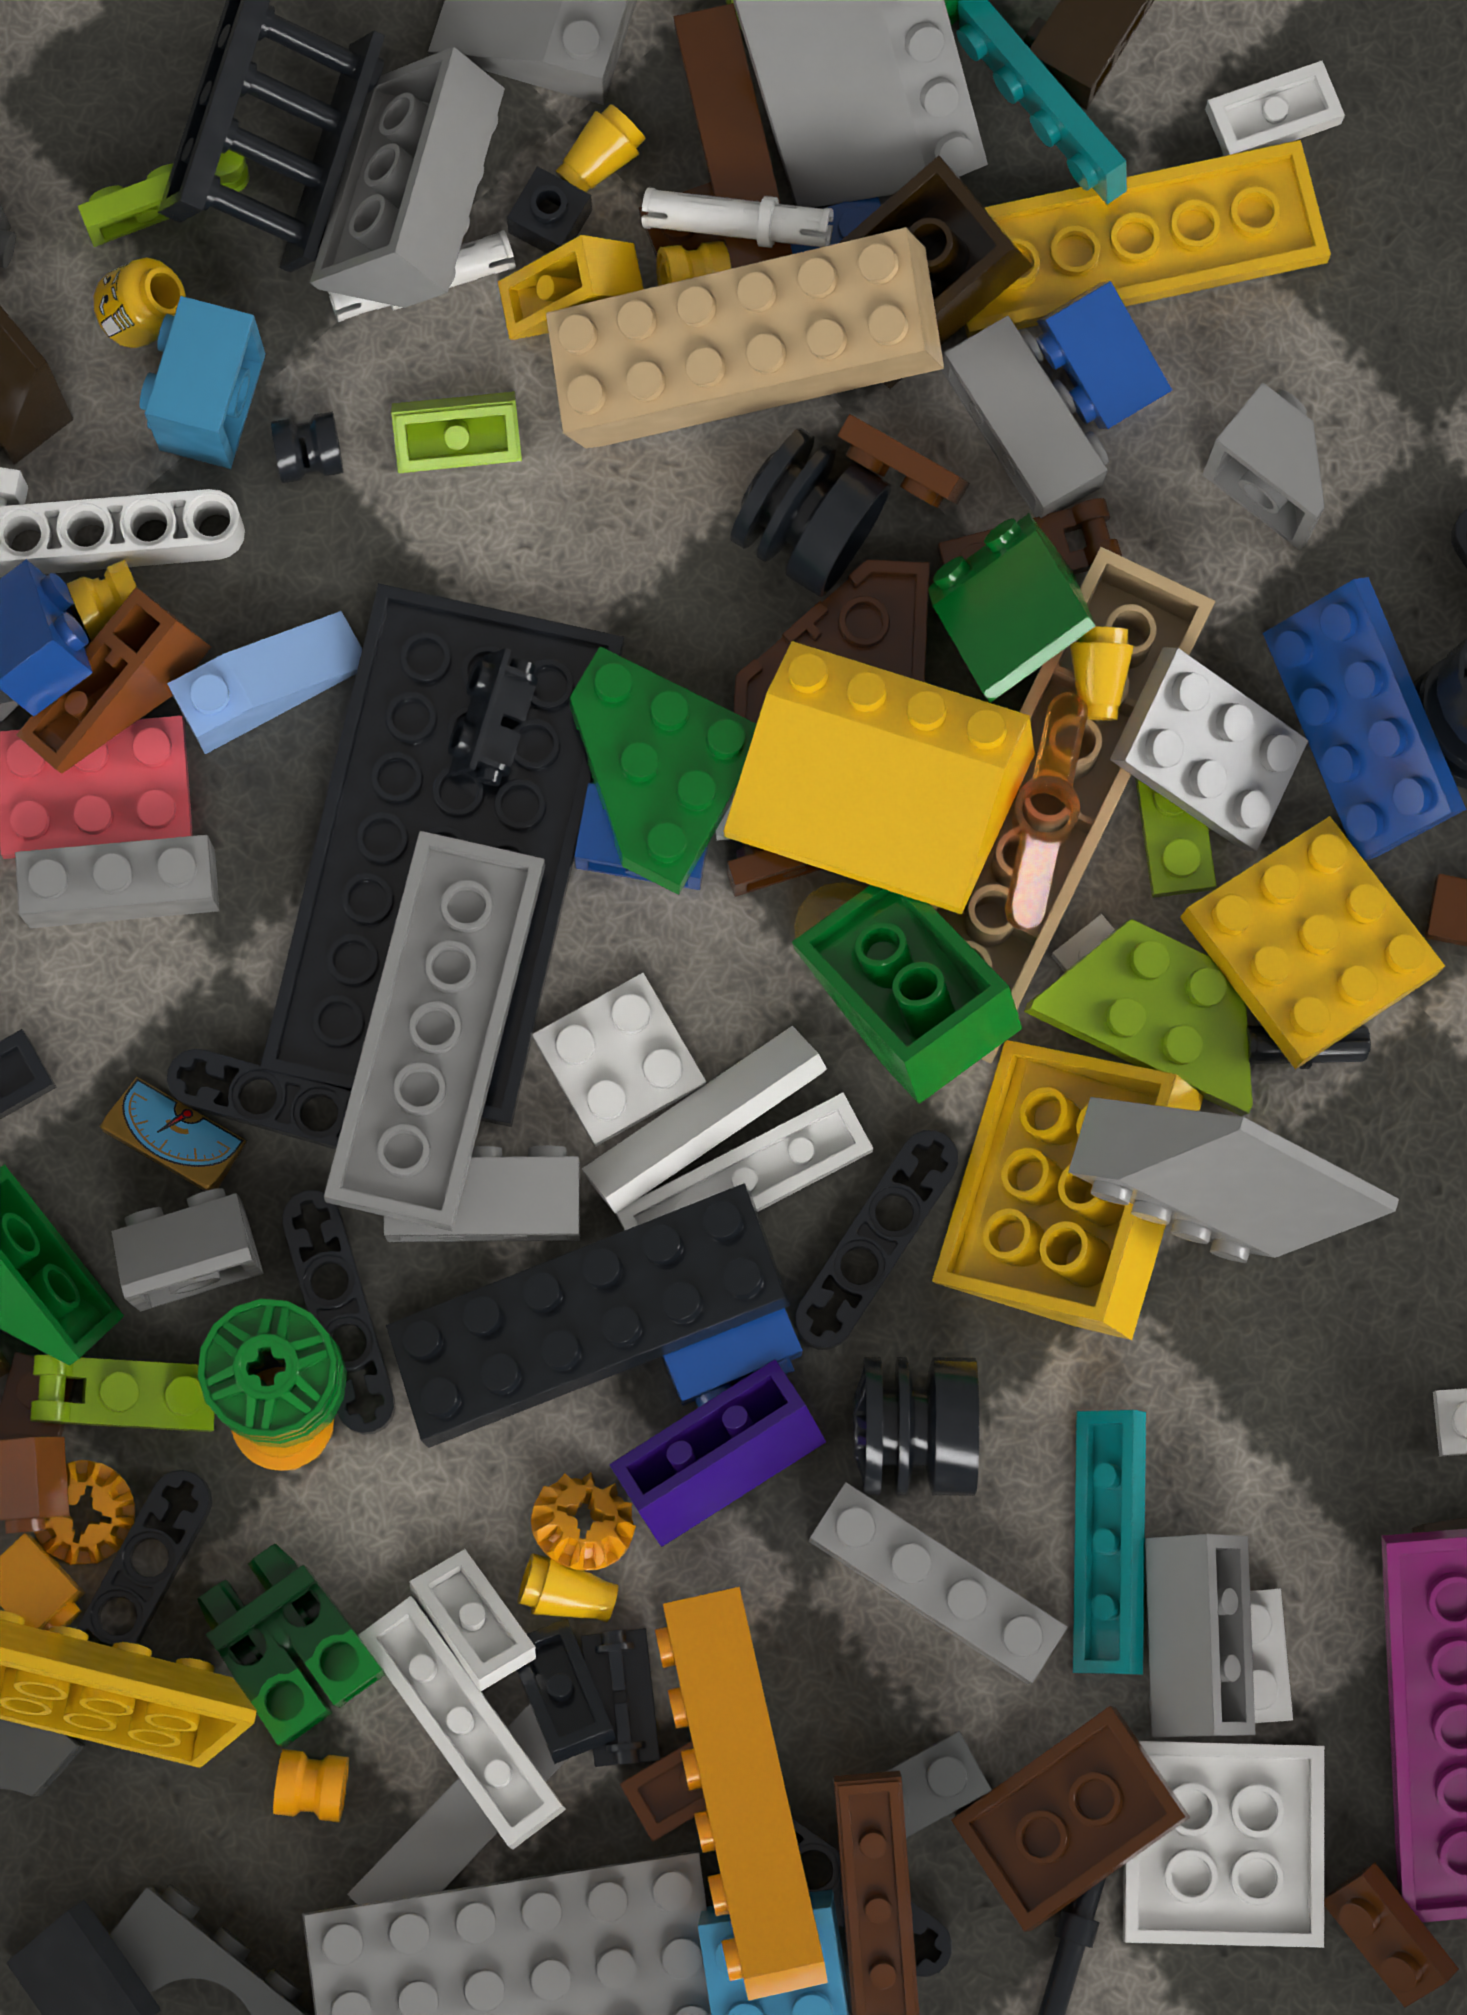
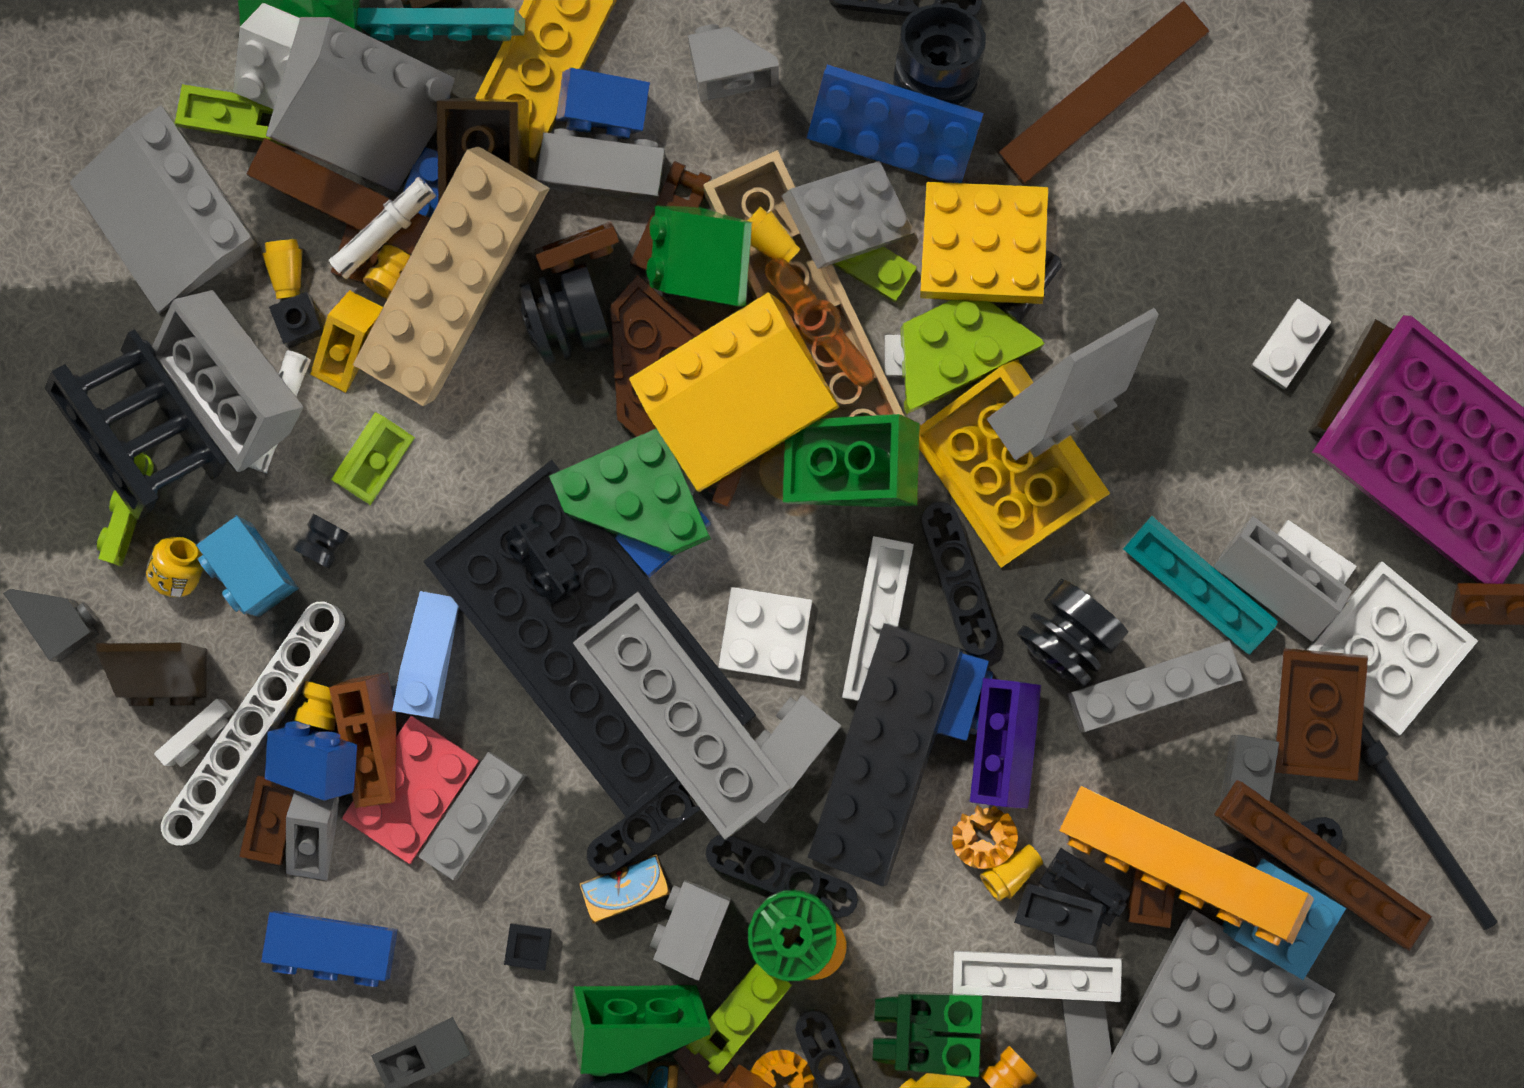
camera: 45 degrees left, 5 degrees up
white plate [409,1549,536,1692] -> none
white tile [582,1026,827,1213] -> none

